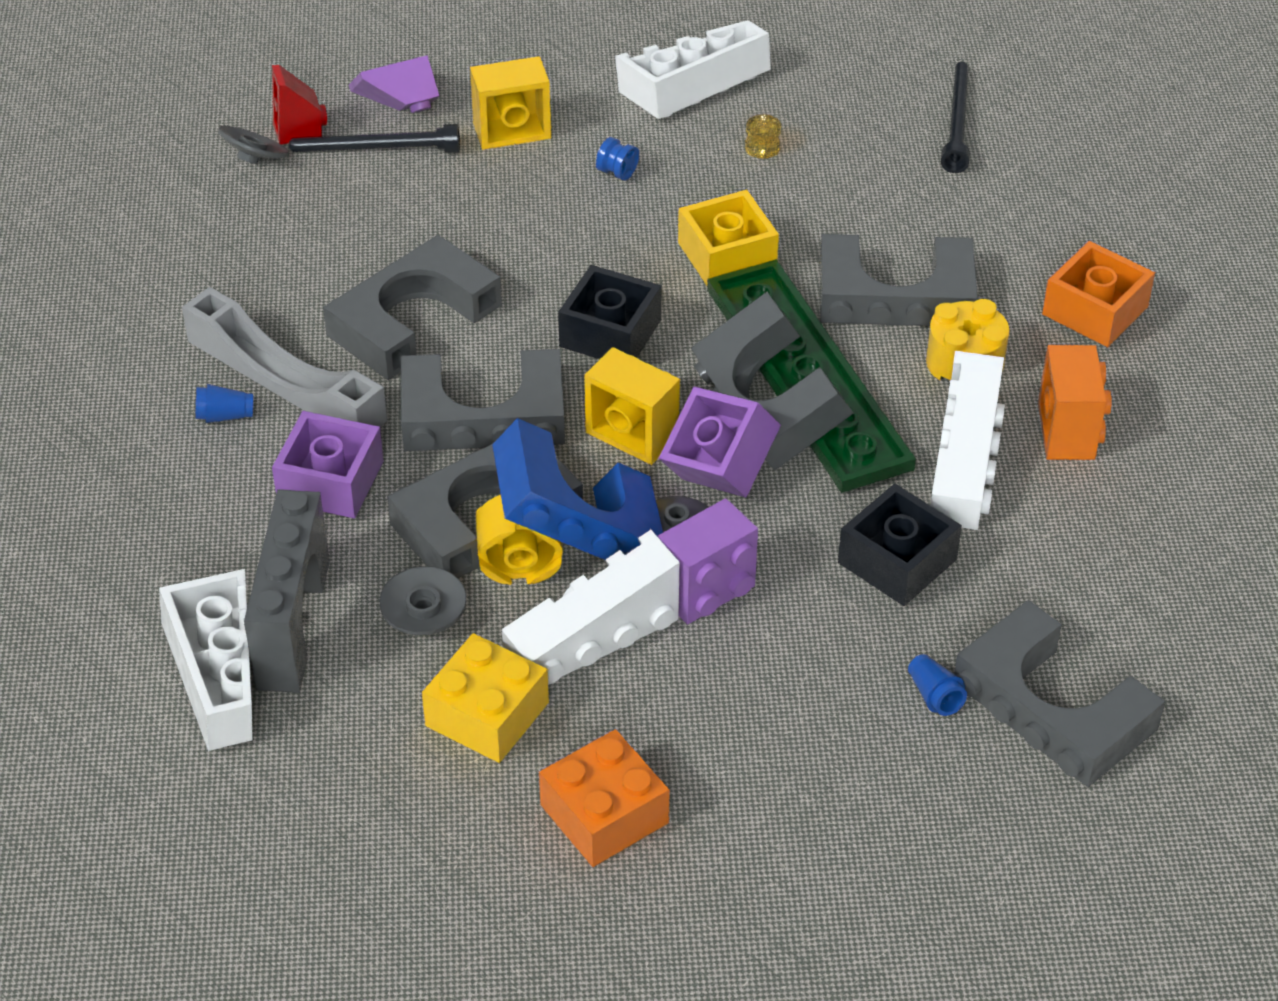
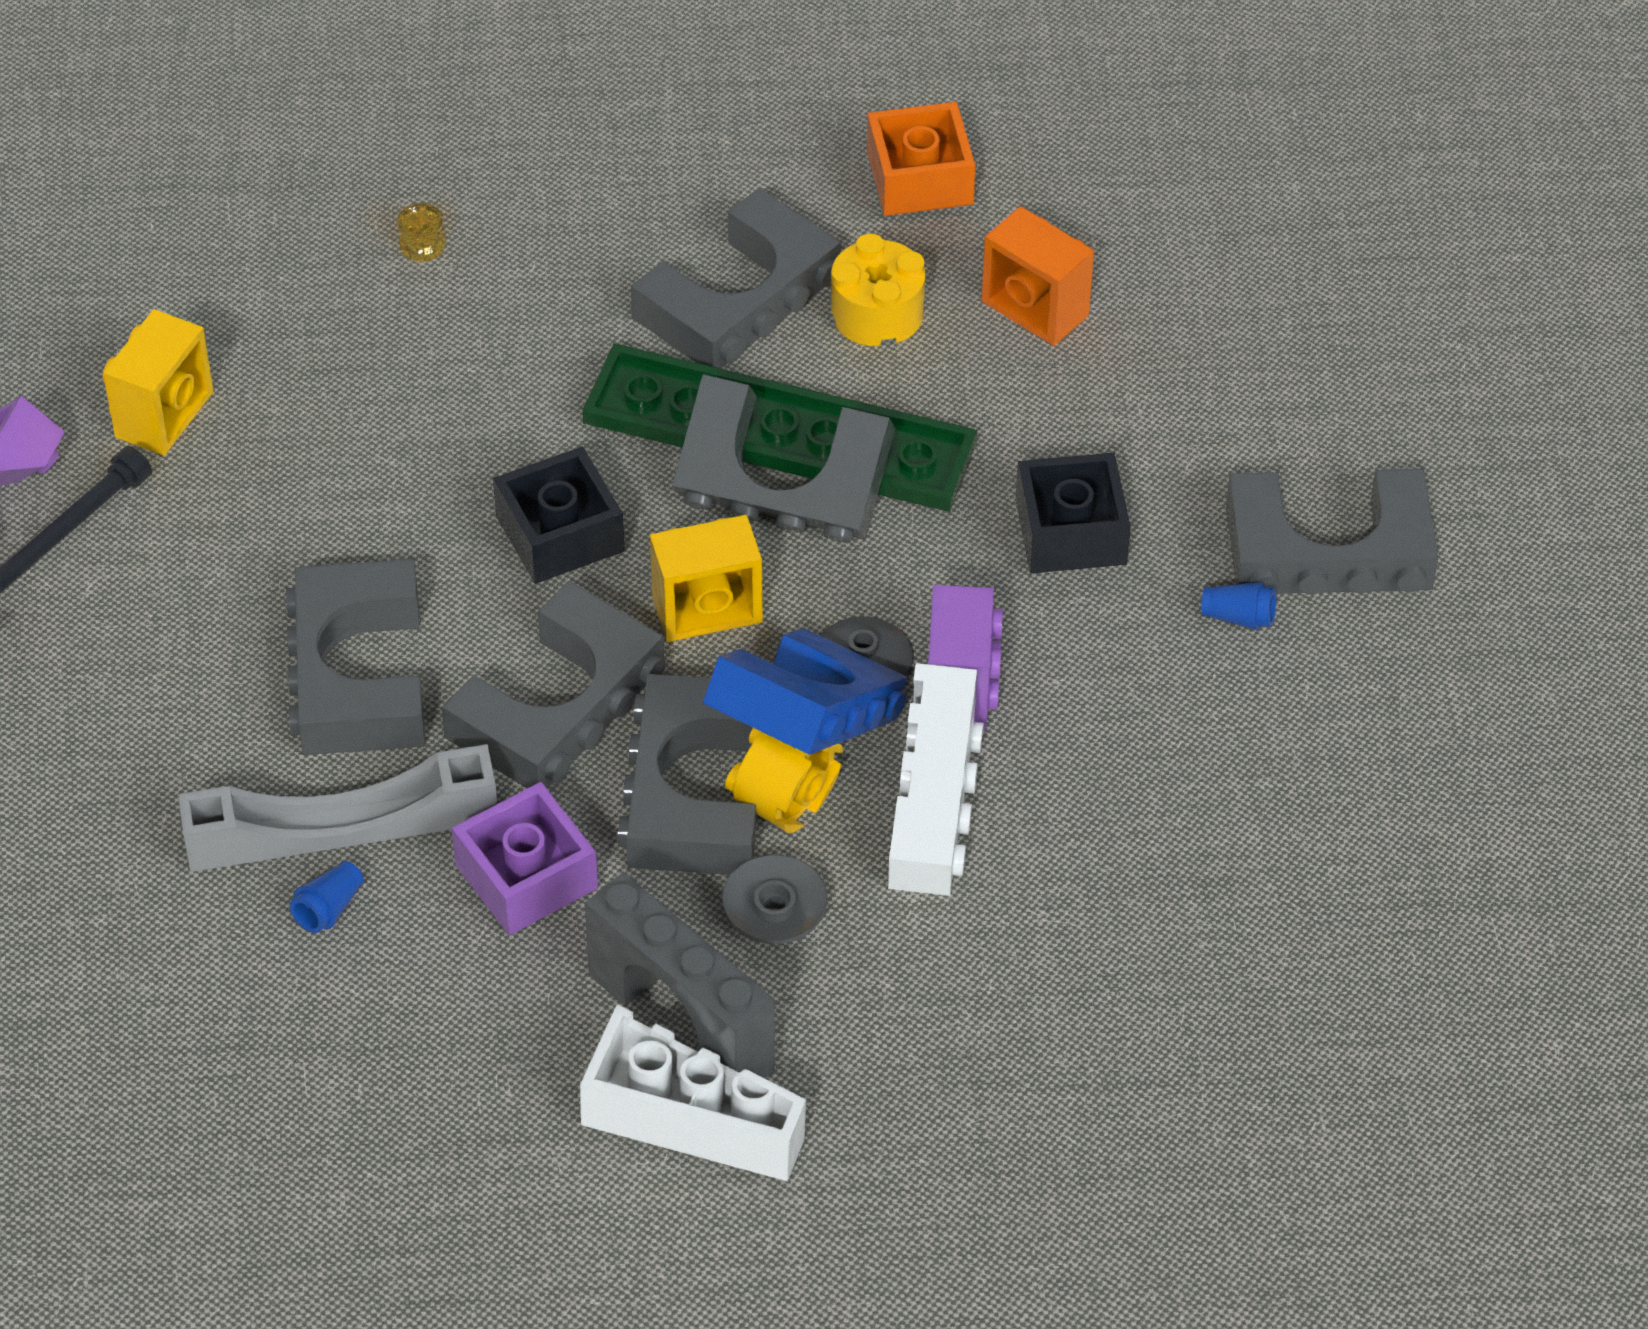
camera: 50 degrees left, 5 degrees up
yellow brick [422,633,549,763] -> none
orange brick [539,729,670,867] -> none
blue wheel [596,137,639,181] -> none
white wedge [615,20,771,119] -> none
medium lavender brick [659,387,781,498] -> none
yellow brick [678,190,779,285] -> none
white wedge [930,351,1005,530] -> none
black piece [940,61,970,173] -> none

